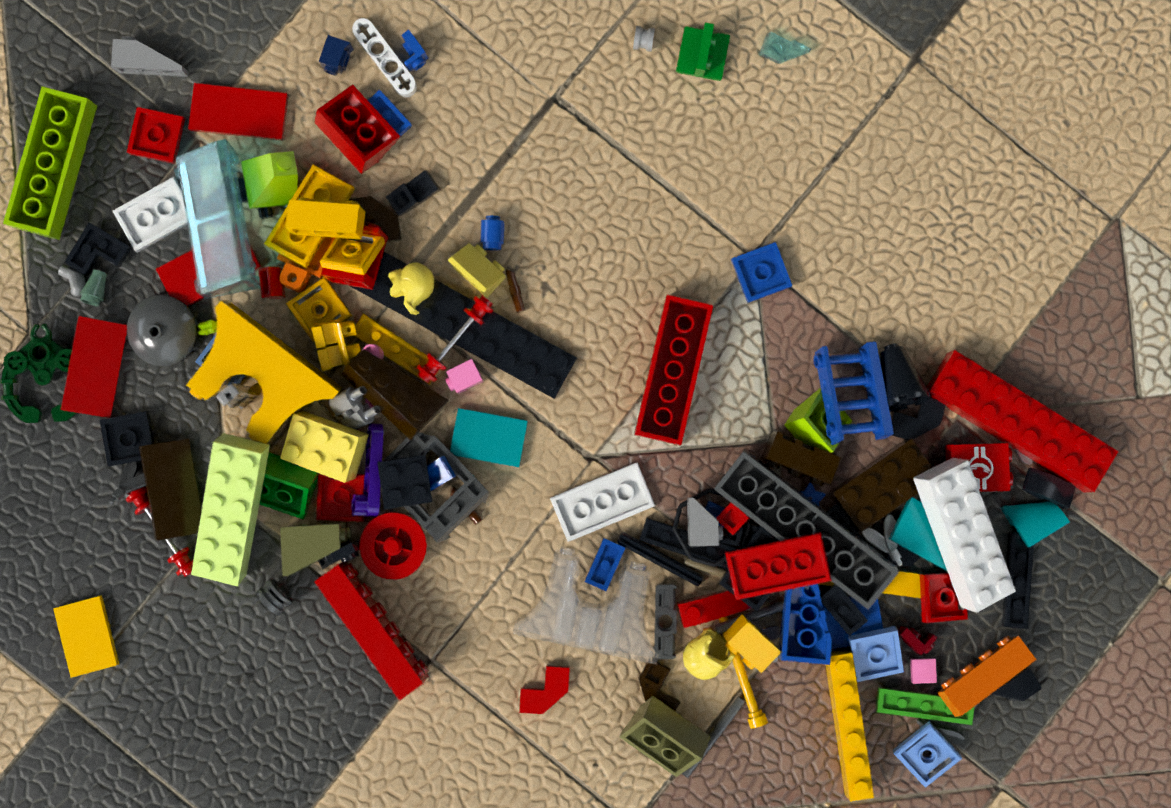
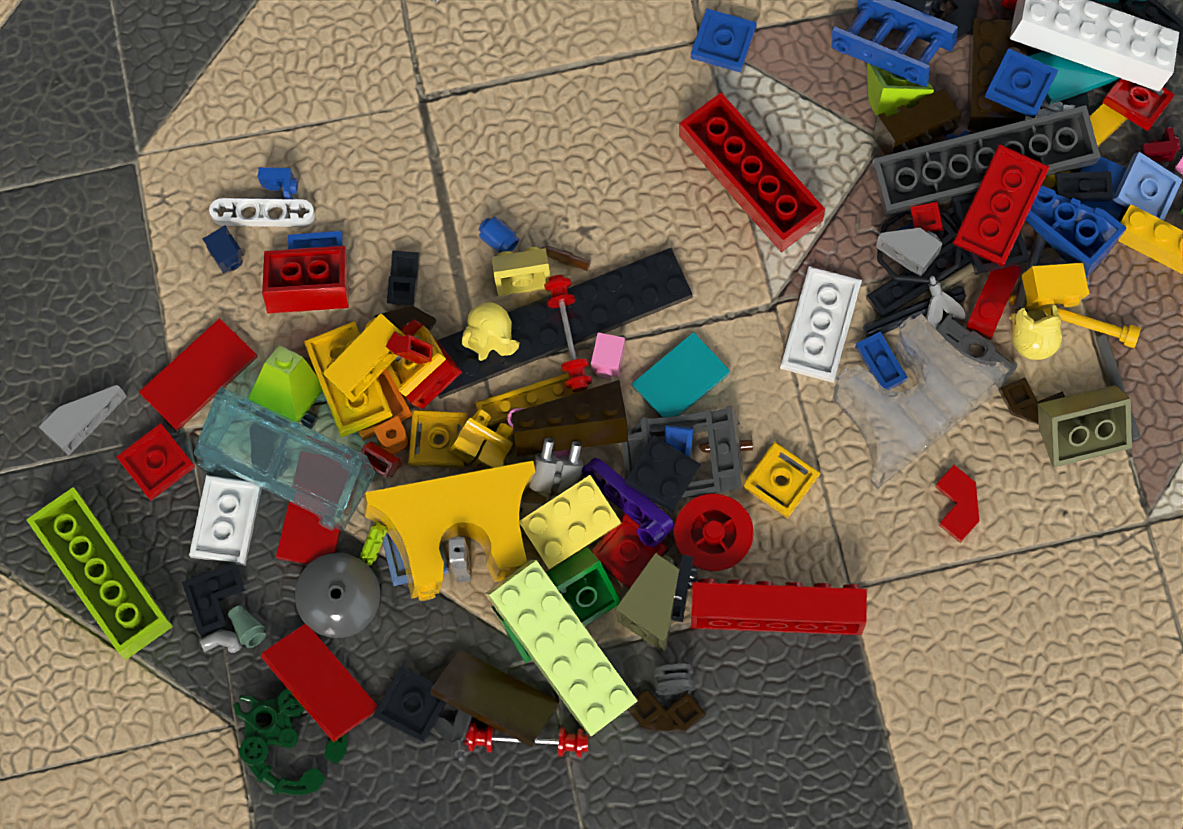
camera: 45 degrees left, 15 degrees down
none -> red piece [386,331,433,364]
none -> dark brown tile [627,689,706,734]
none -> yellow piece [744,441,820,519]
none -> light grey piece [926,276,965,334]
none -> blue plate [985,48,1058,118]

